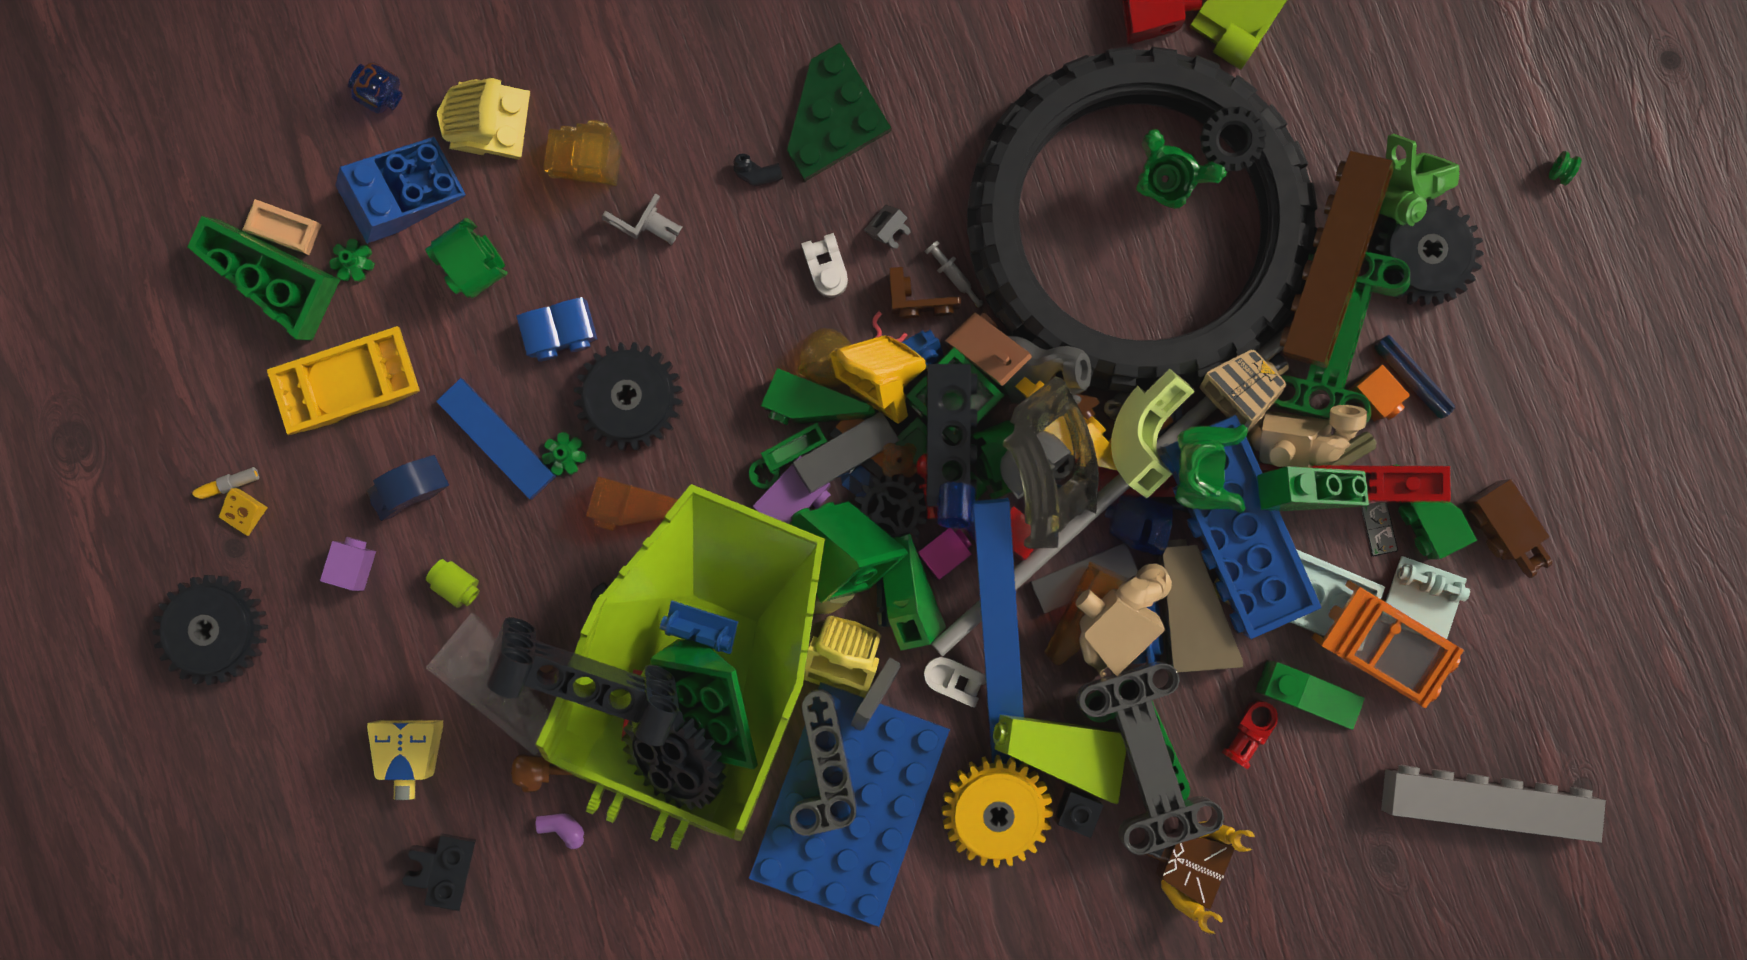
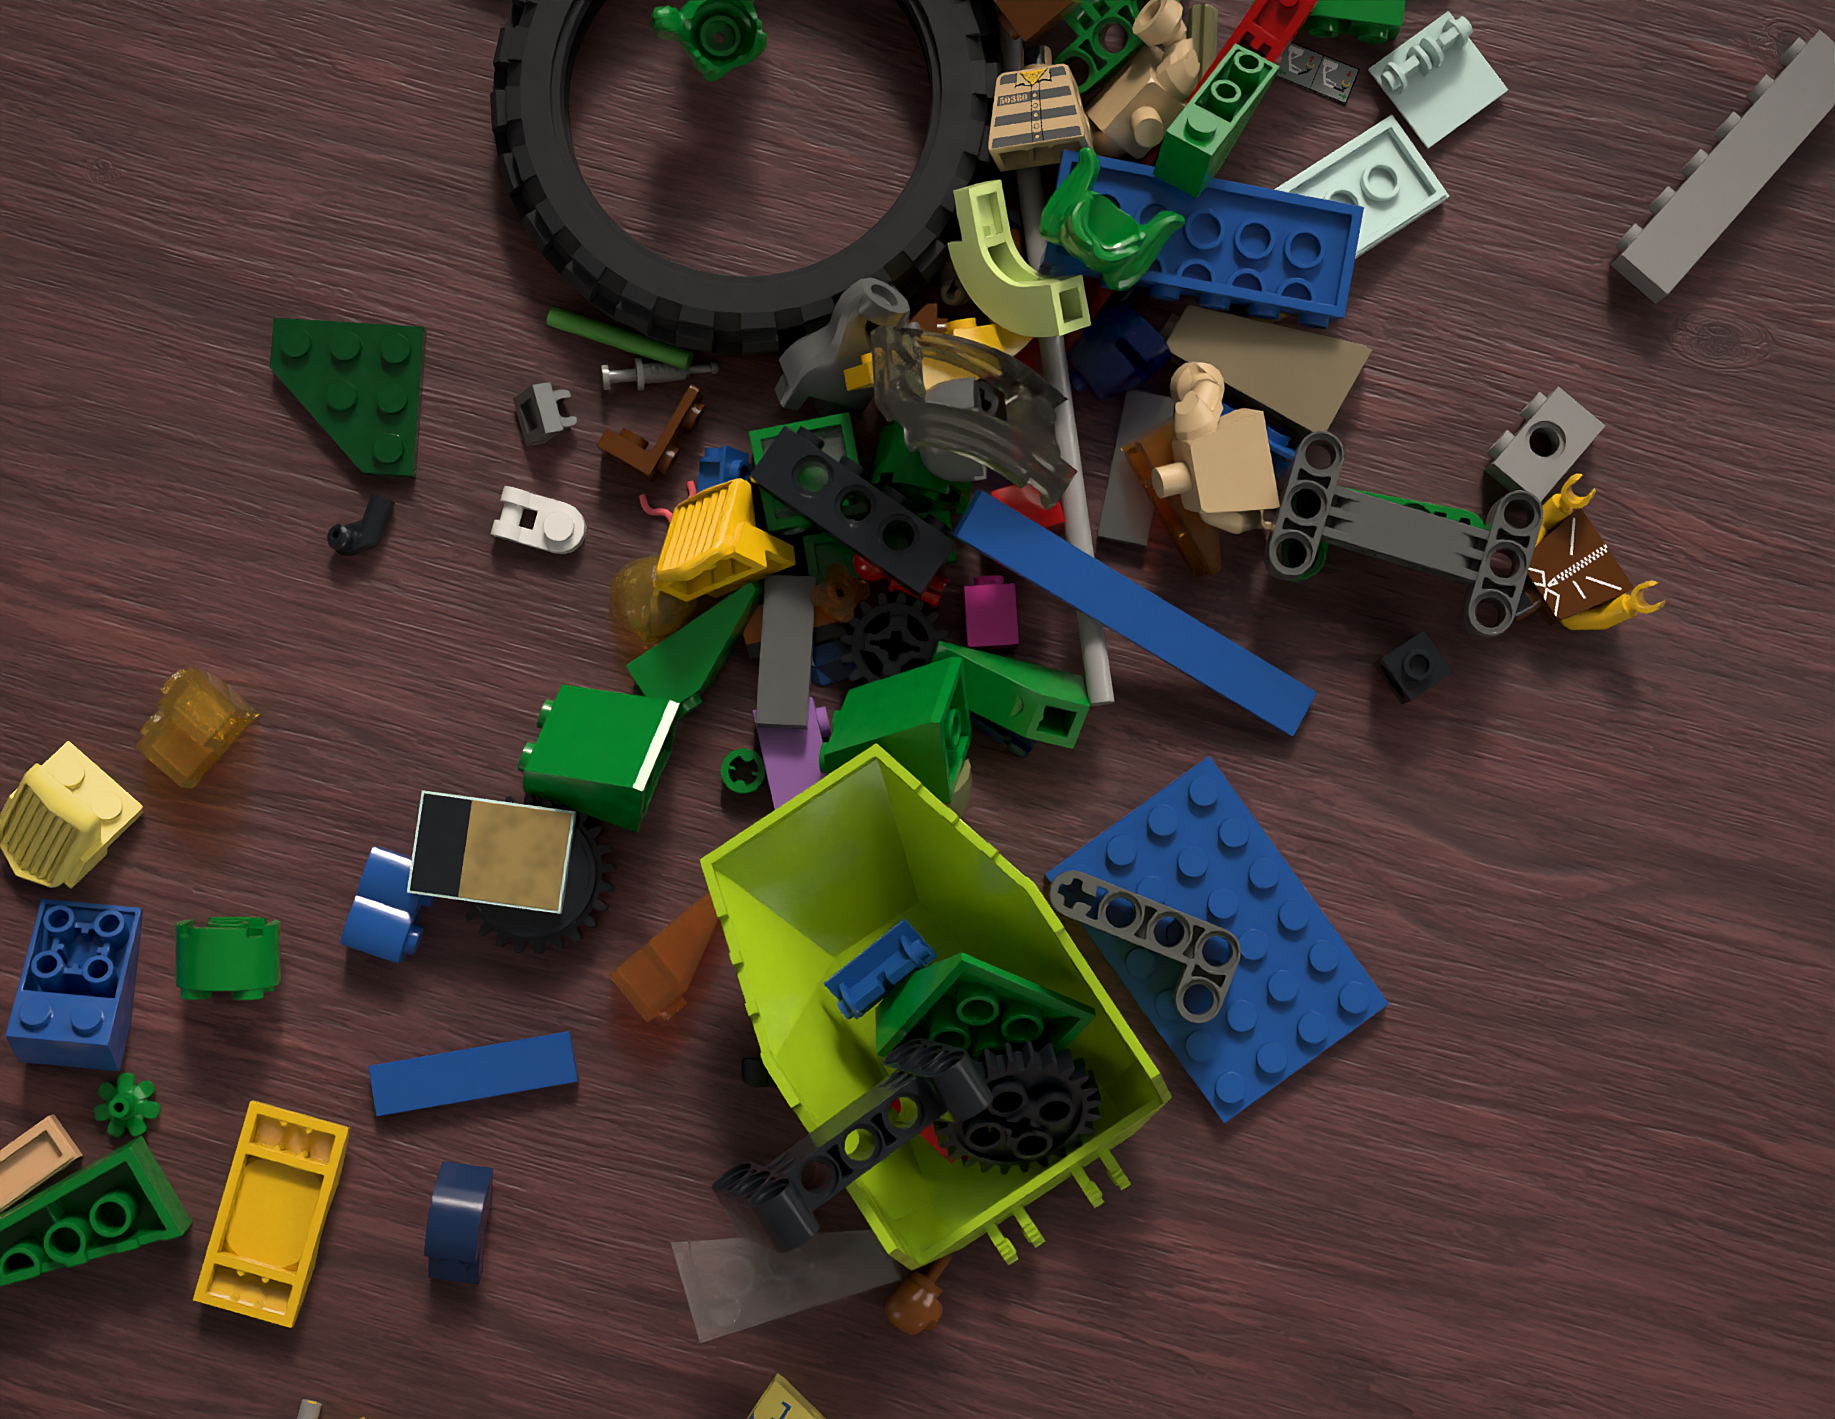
camera: 50 degrees left, 0 degrees up
medium lavender brick [320,537,376,591] -> none
lime brick [426,559,480,608] -> none
medium lavender arm [536,813,584,849] -> none
green plant [542,432,587,476] -> none
light grey bracket [602,193,683,245] -> none
green piece [760,423,828,472] -> none
light yellow piece [804,616,881,698] -> none
dark grey tile [851,658,901,731] -> none
white plate [924,657,986,708] -> none
clear blue piece [937,482,976,543] -> none
yellow gear [942,755,1053,868] -> none
nougat door [945,312,1032,386] -> none
lime slope [993,714,1126,804] -> none
red connector [1221,700,1278,769] -> none
green slope [1255,660,1365,730] -> none
orange door [1311,580,1464,709] -> none
none -> pearl gold tile [407,790,577,914]
none -> green slope [517,684,680,833]
none -> bright green bar [547,306,693,371]
none -> light grey brick [1484,386,1605,502]

